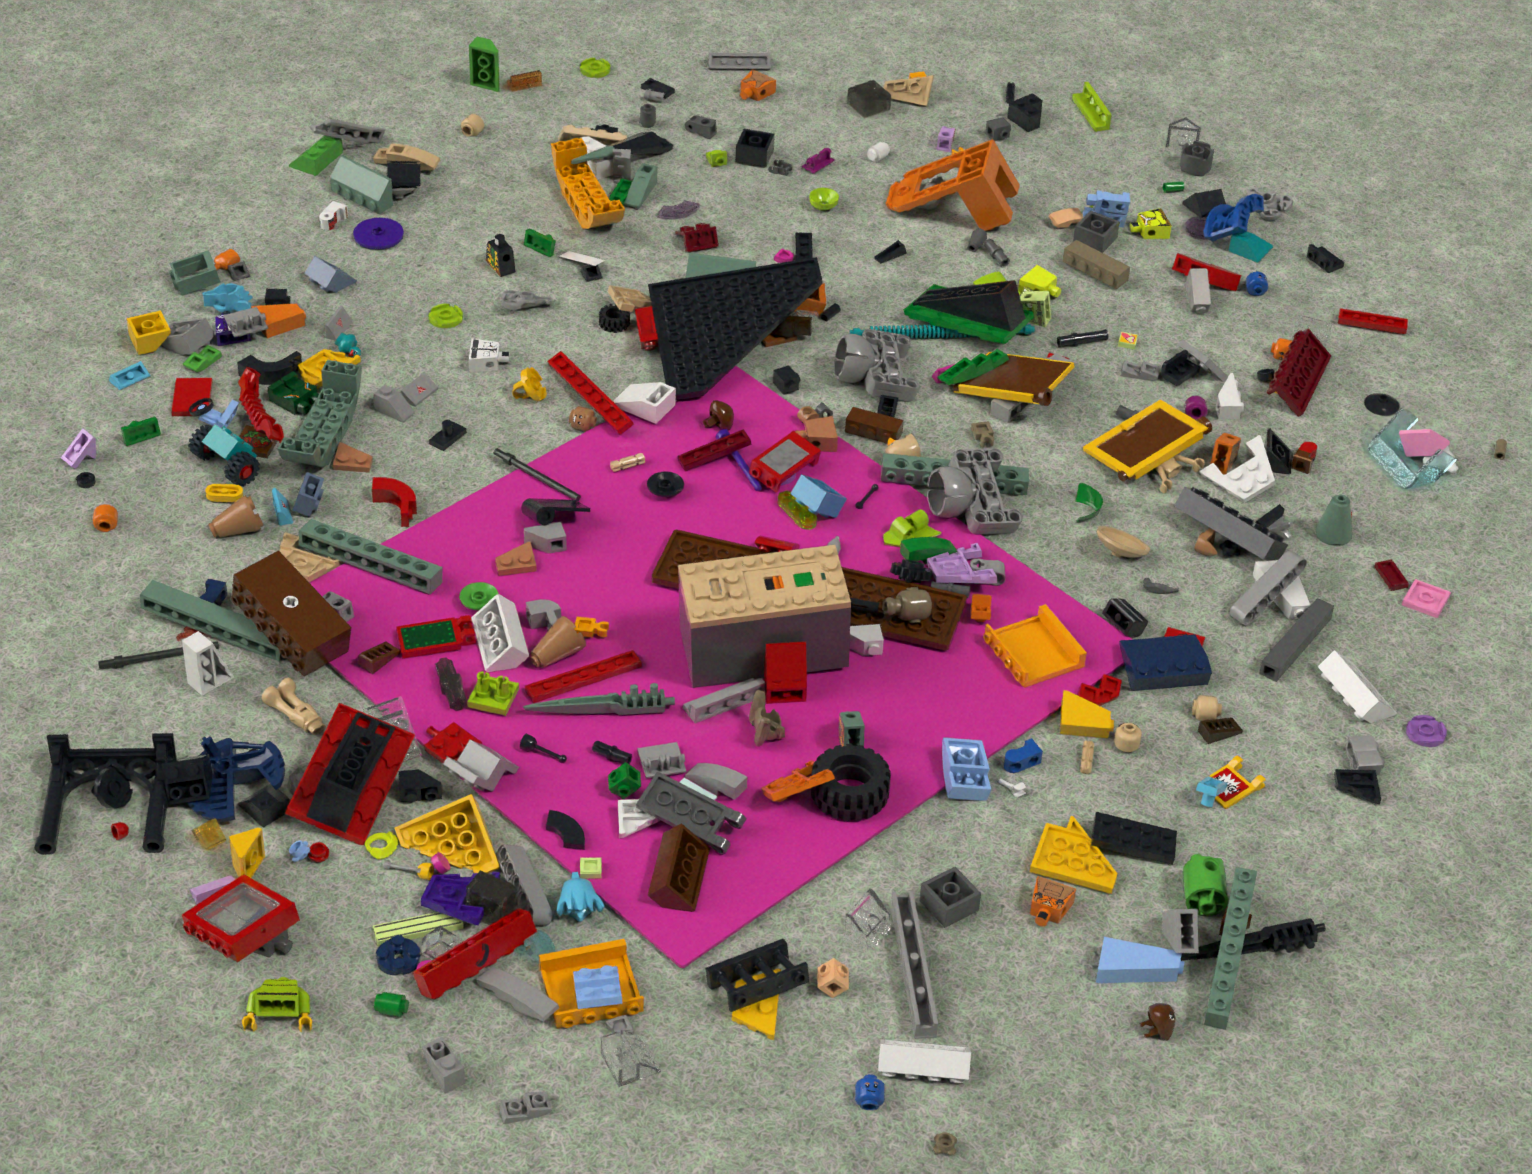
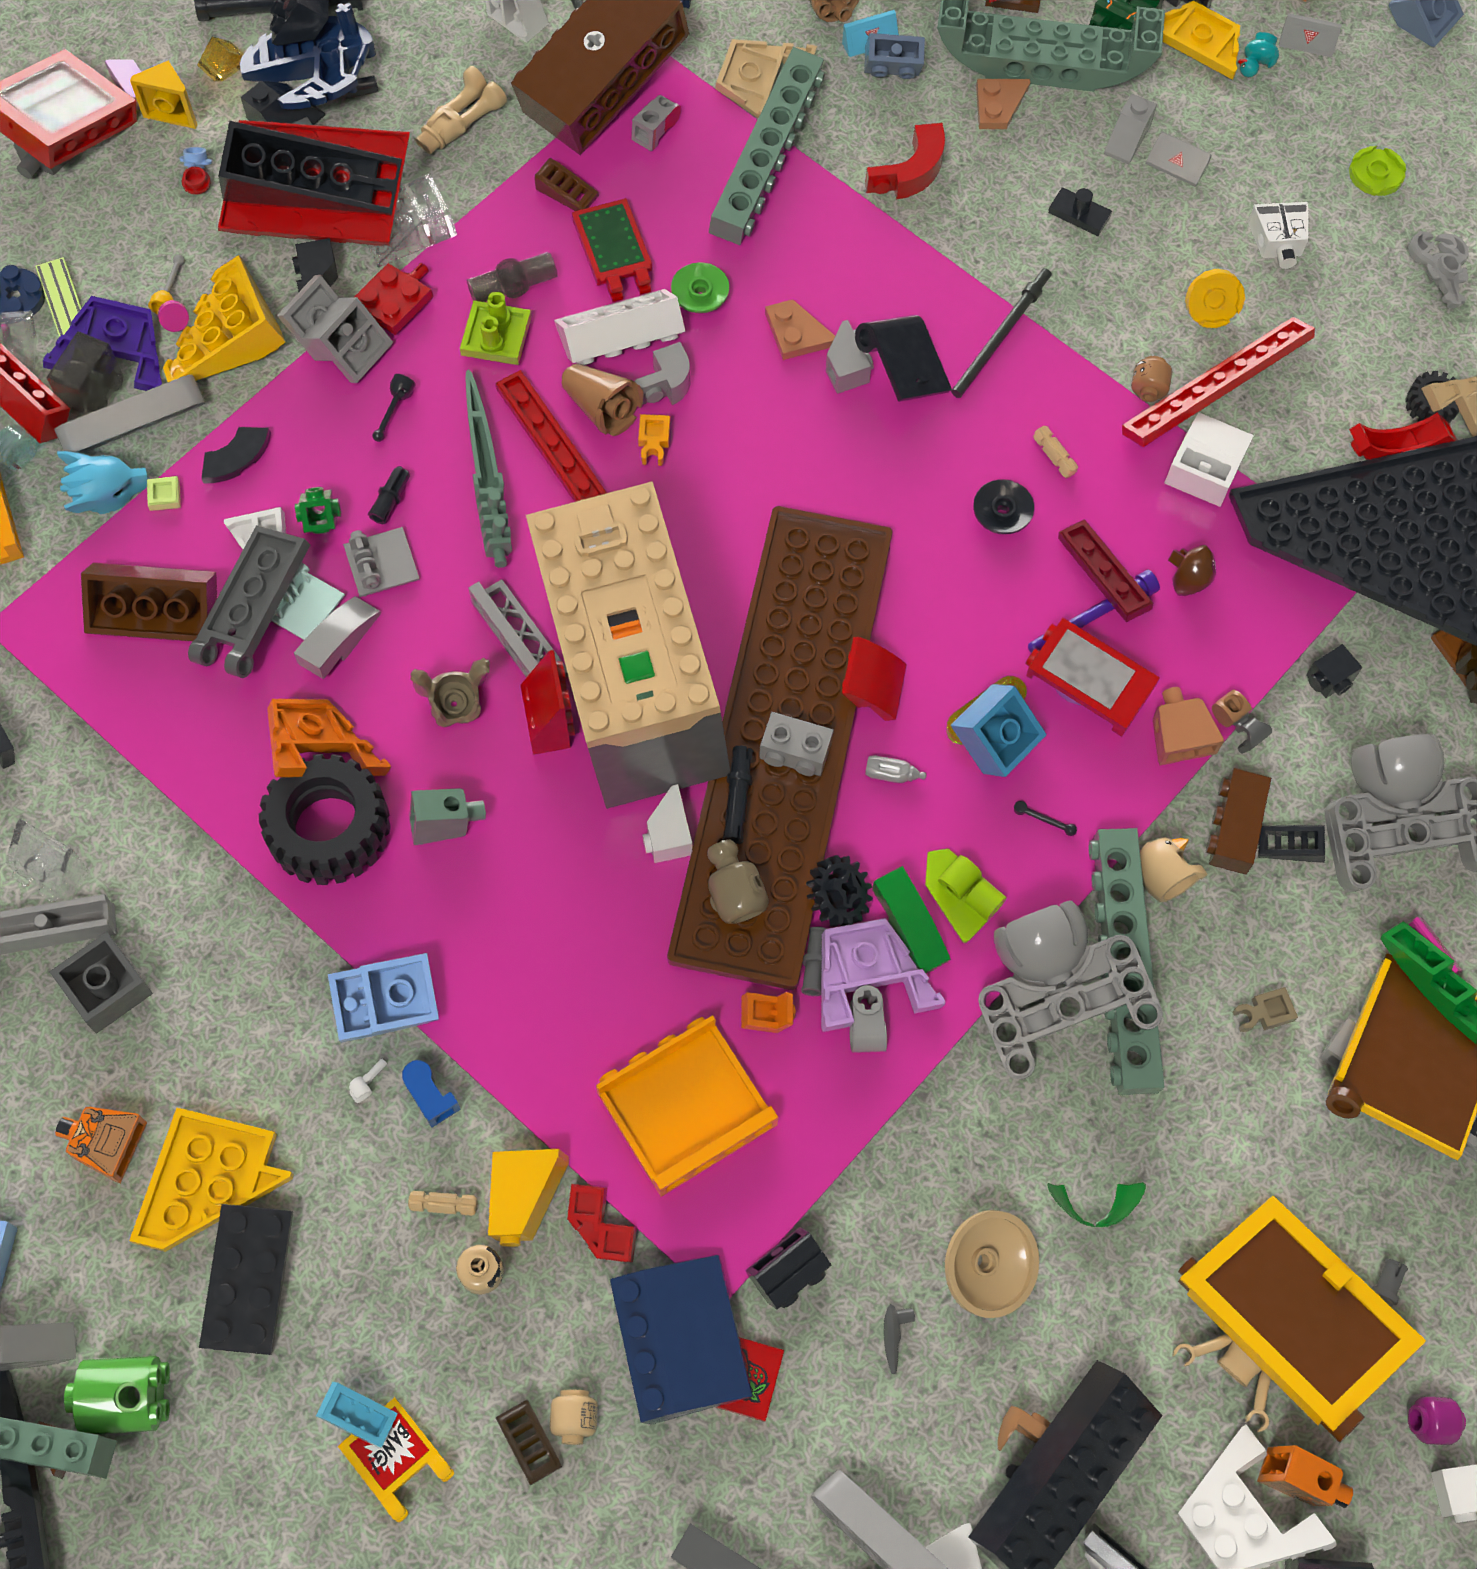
camera: 85 degrees right, 25 degrees up
neon yellow piece [365,831,398,860] -> none

